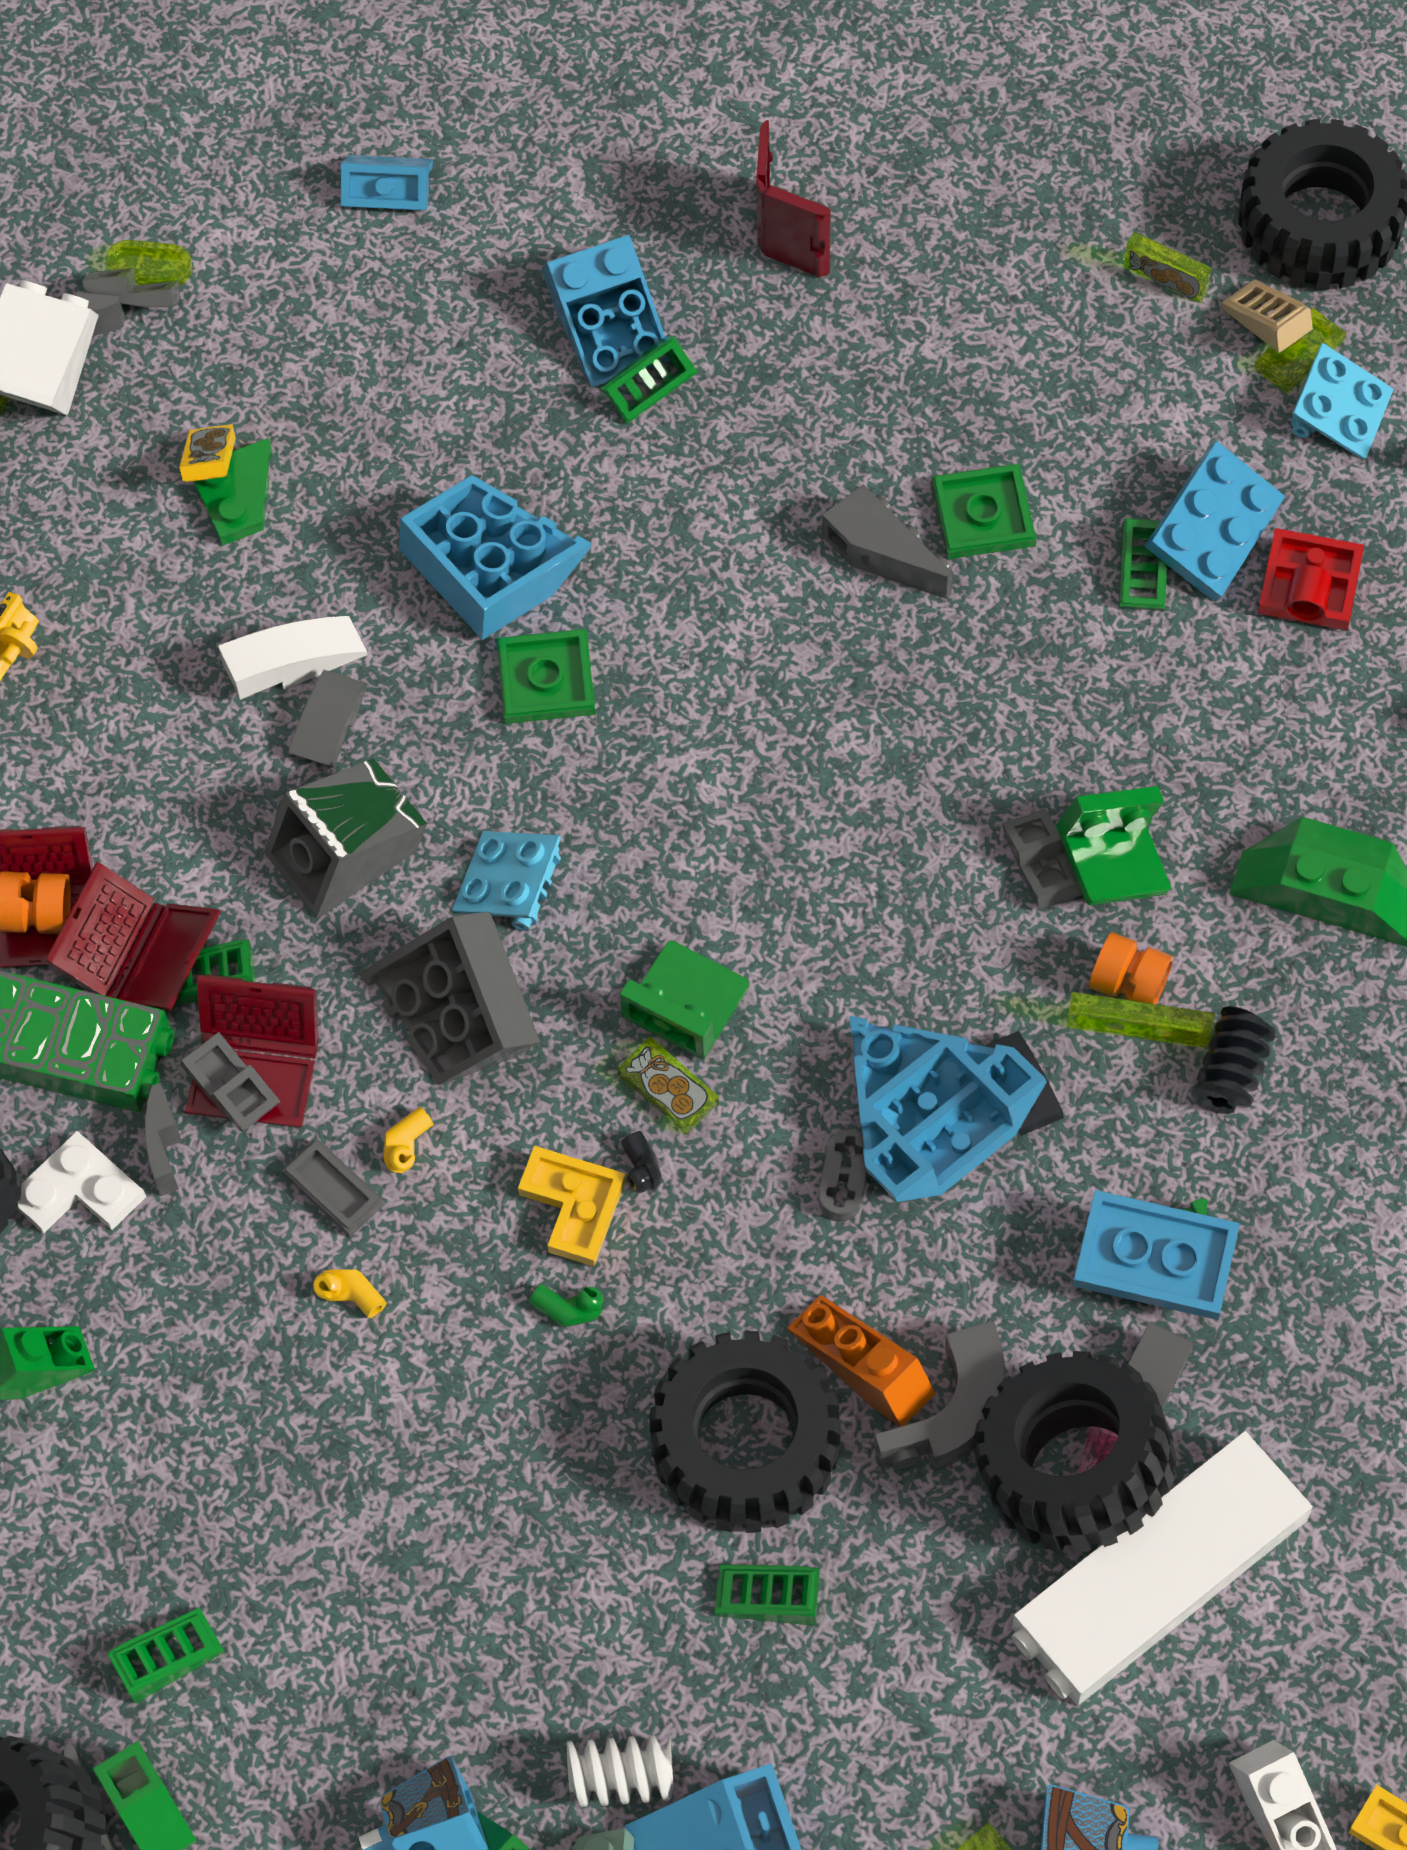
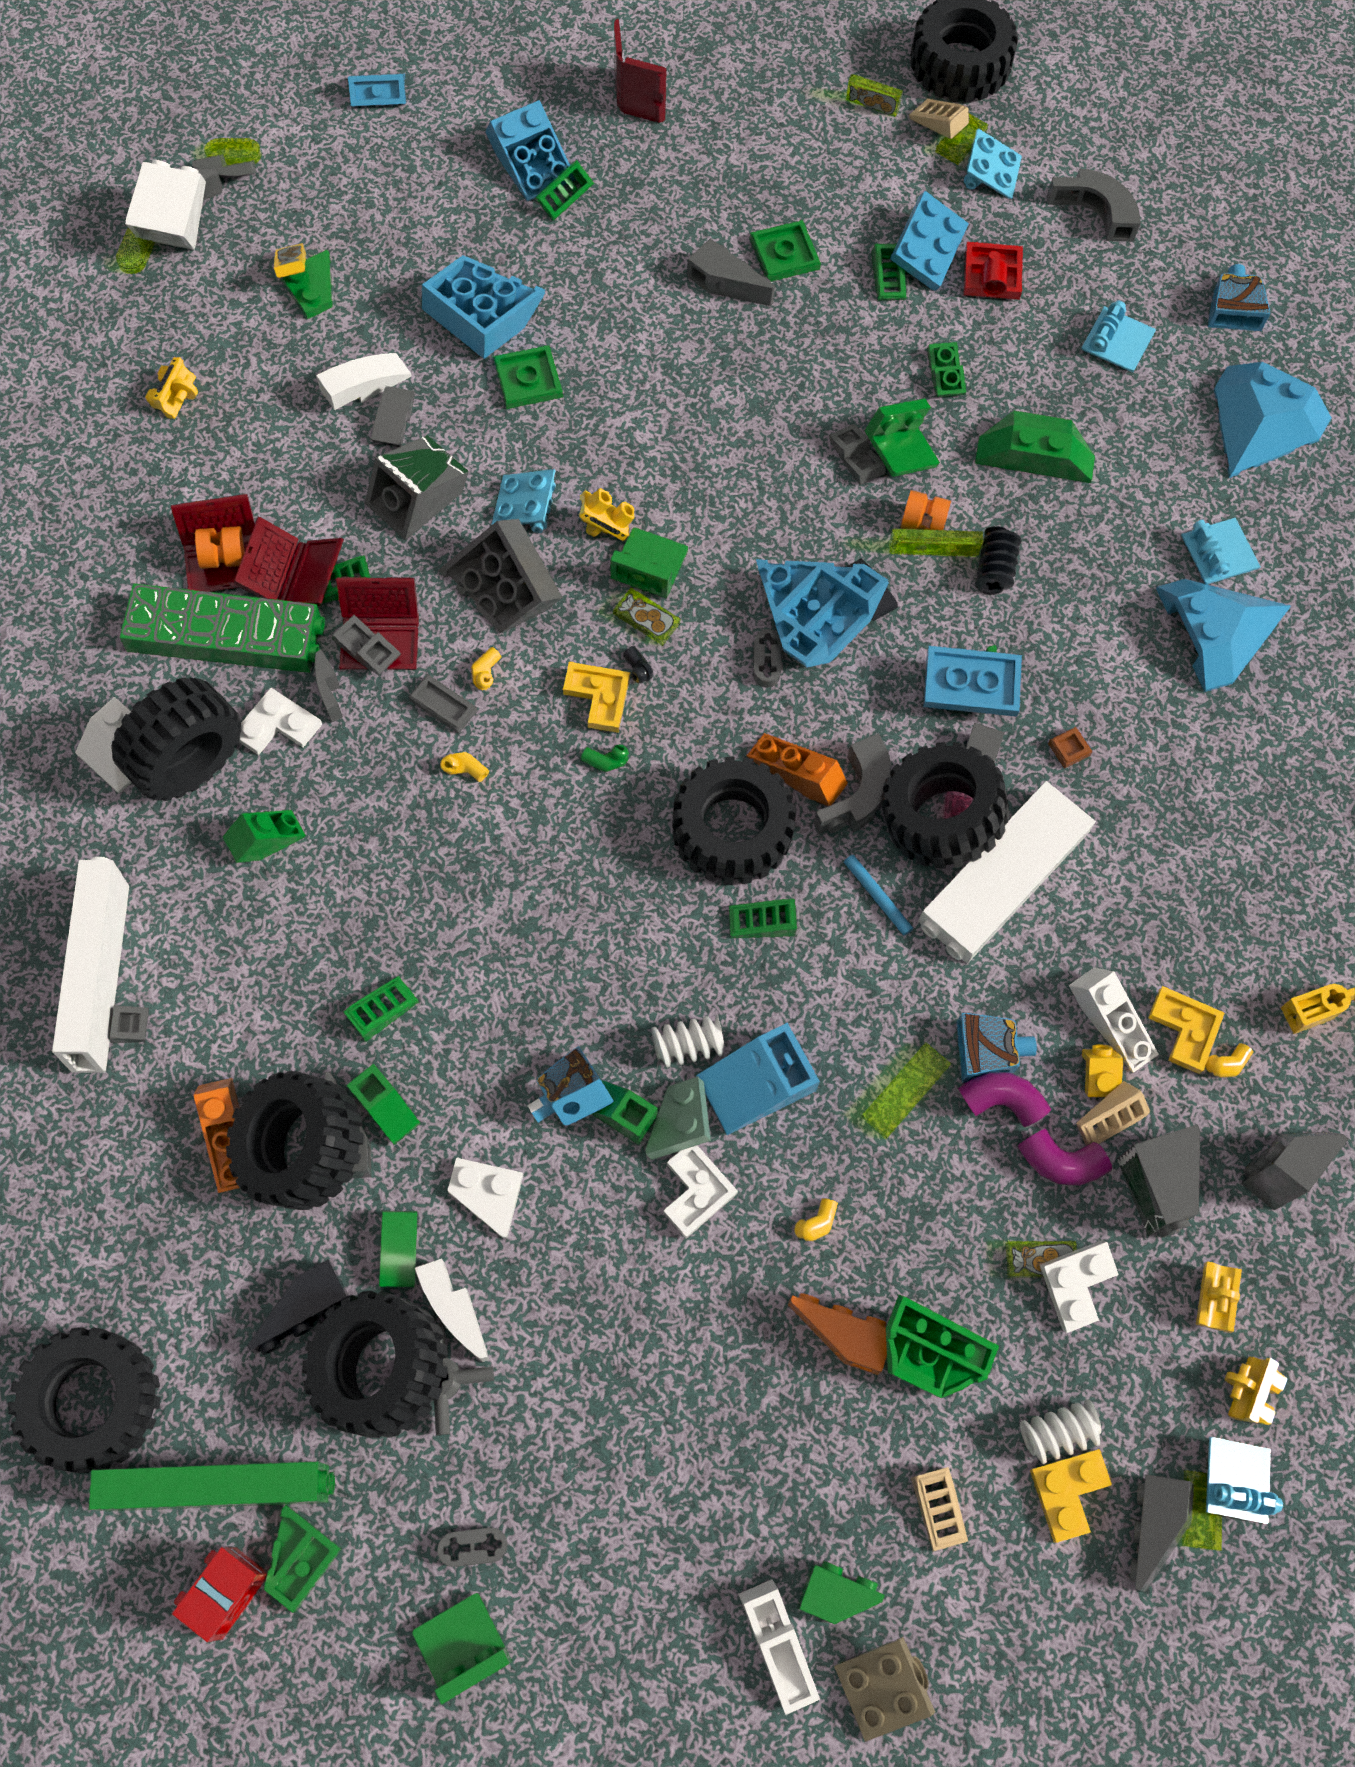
camera: 15 degrees left, 5 degrees up
none -> yellow hips [579,488,634,541]
none -> dark azure bar [844,854,914,936]
none -> green slope [927,342,966,397]
none -> dark orange tile [1048,727,1093,769]

